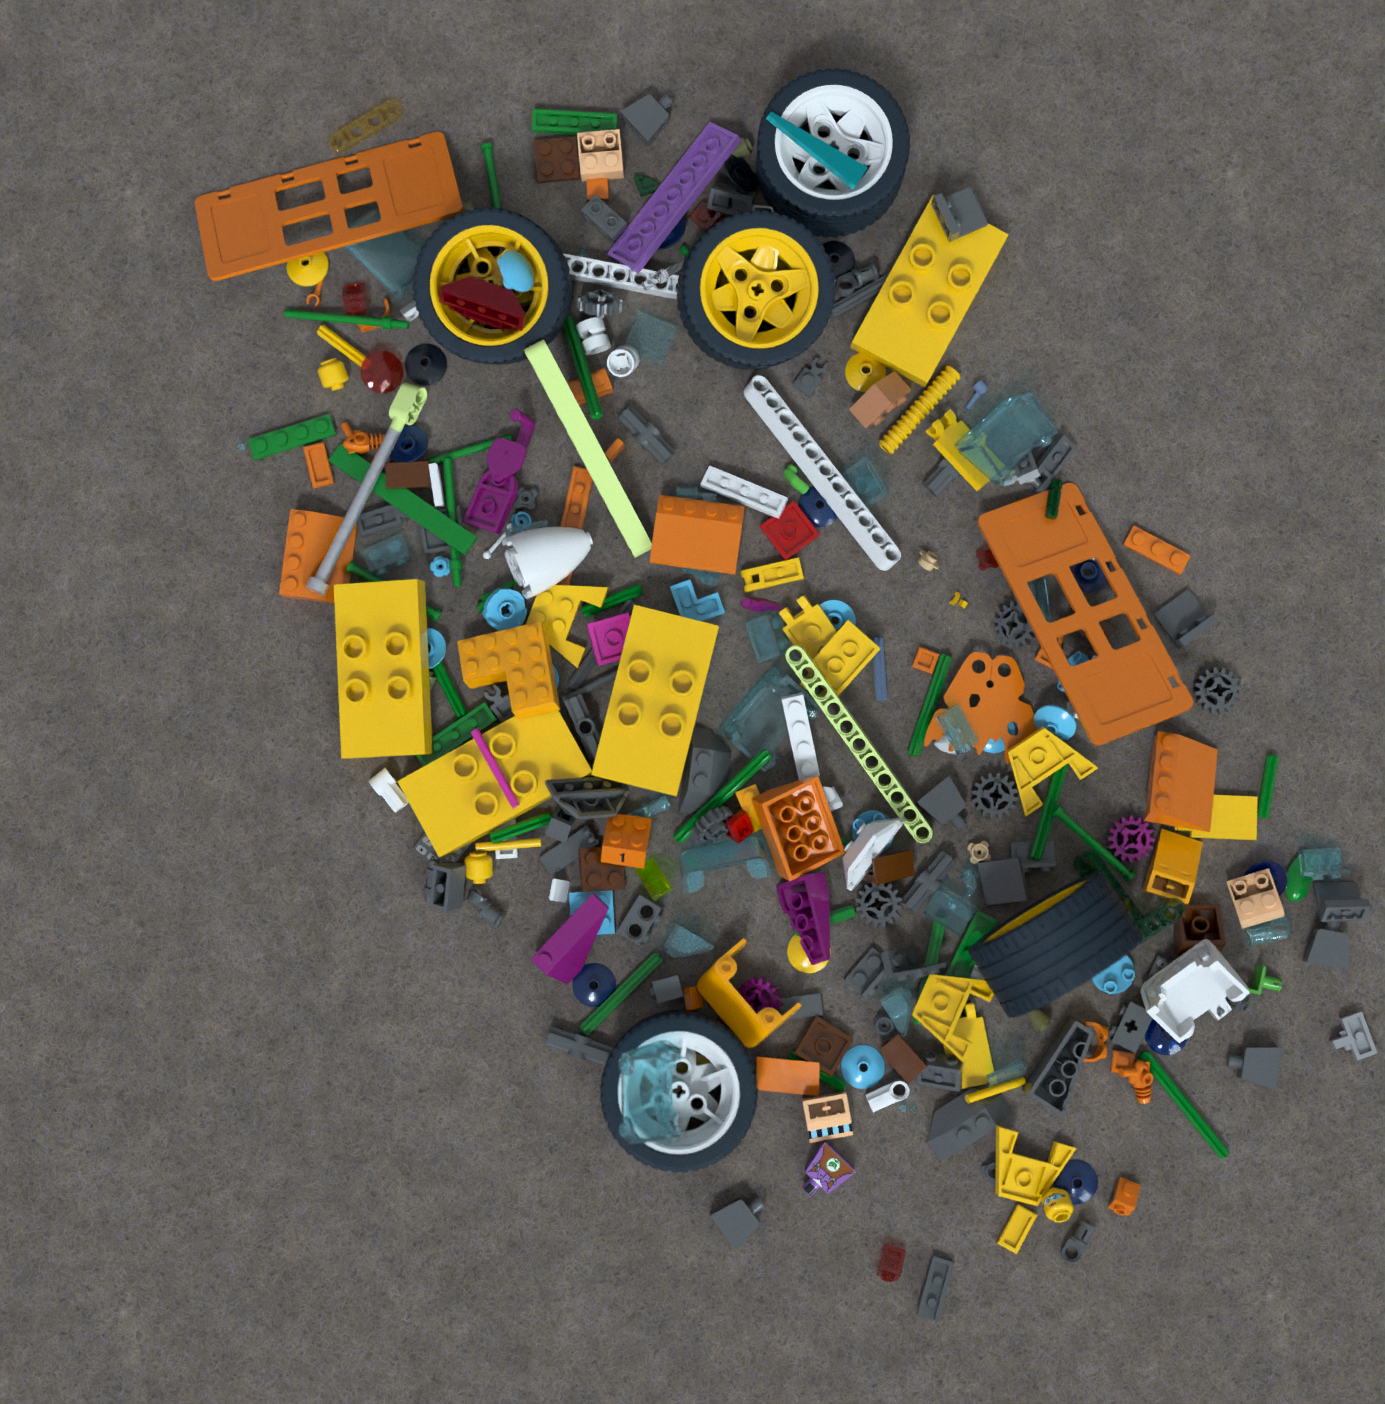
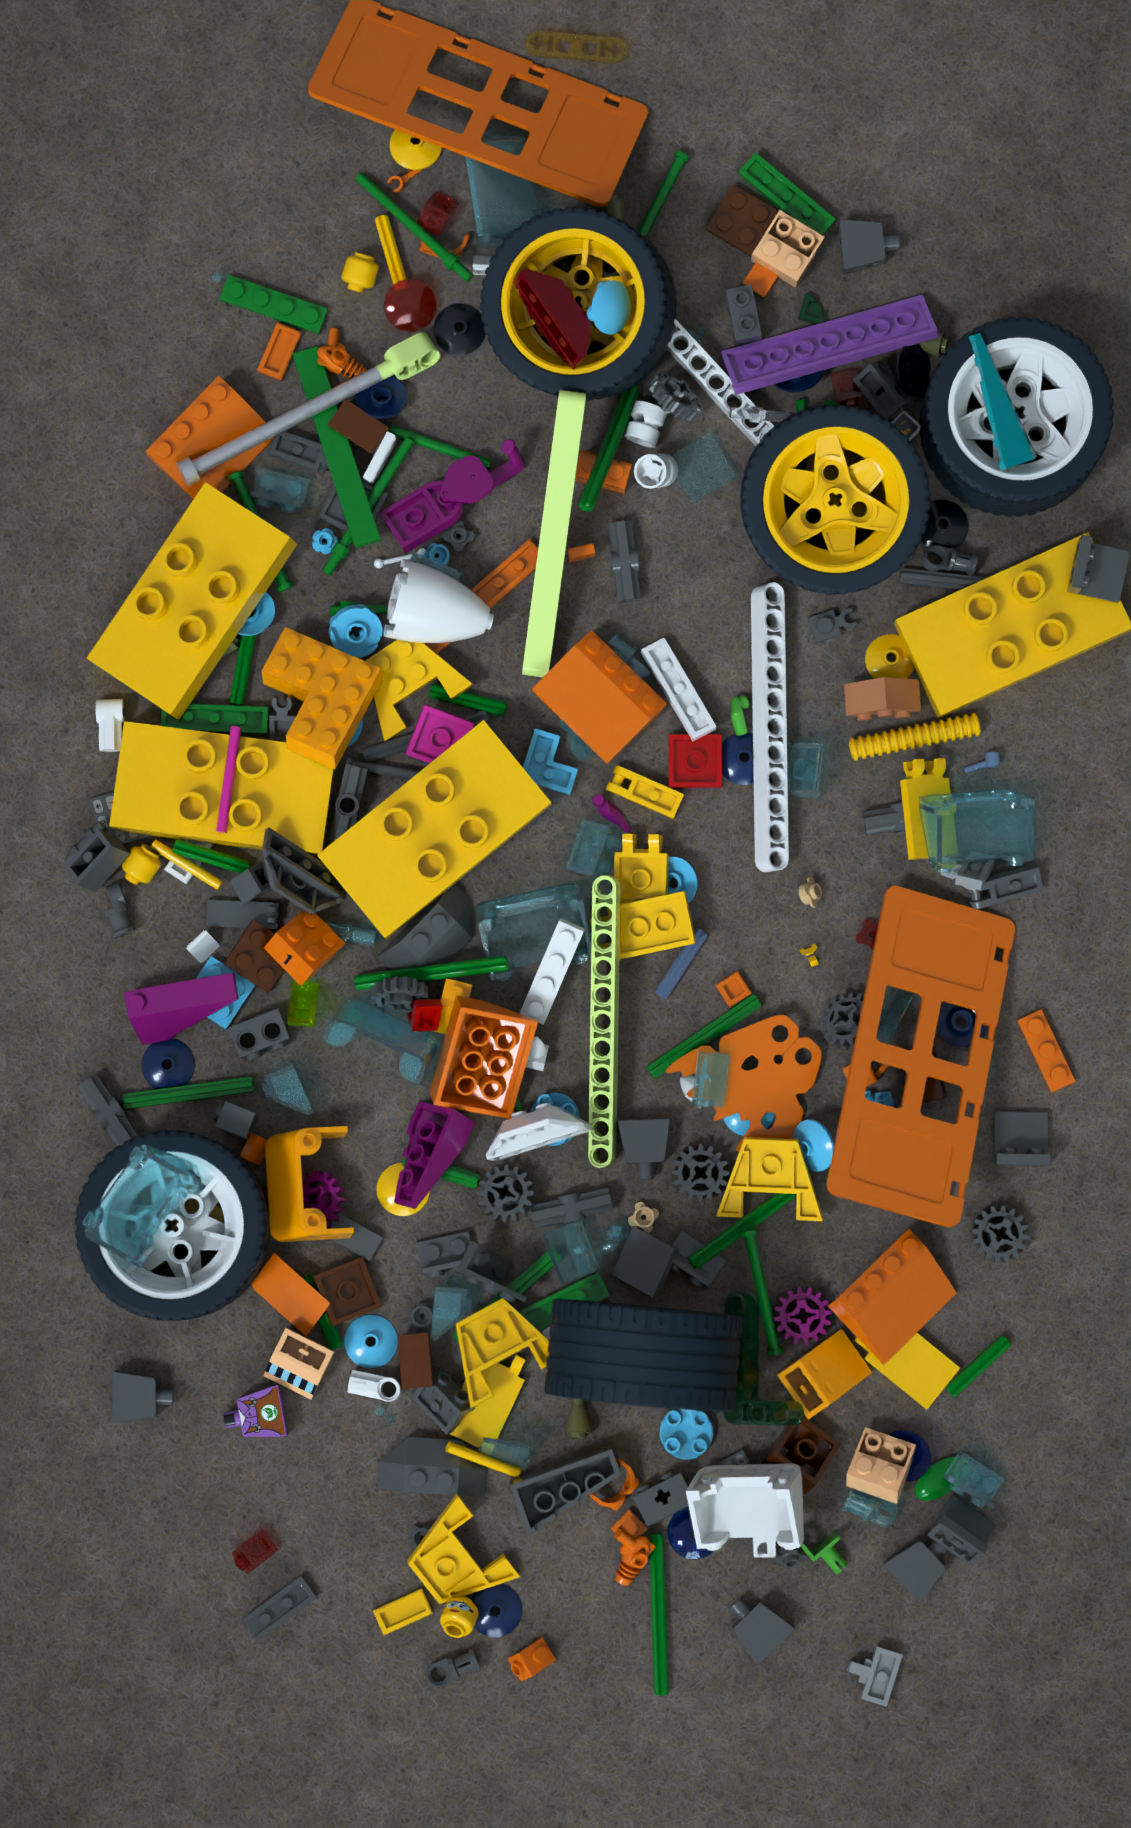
camera: 30 degrees right, 0 degrees up
reddish brown panel [865,849,915,885] -> none
dark green axle [1045,479,1063,520] -> none

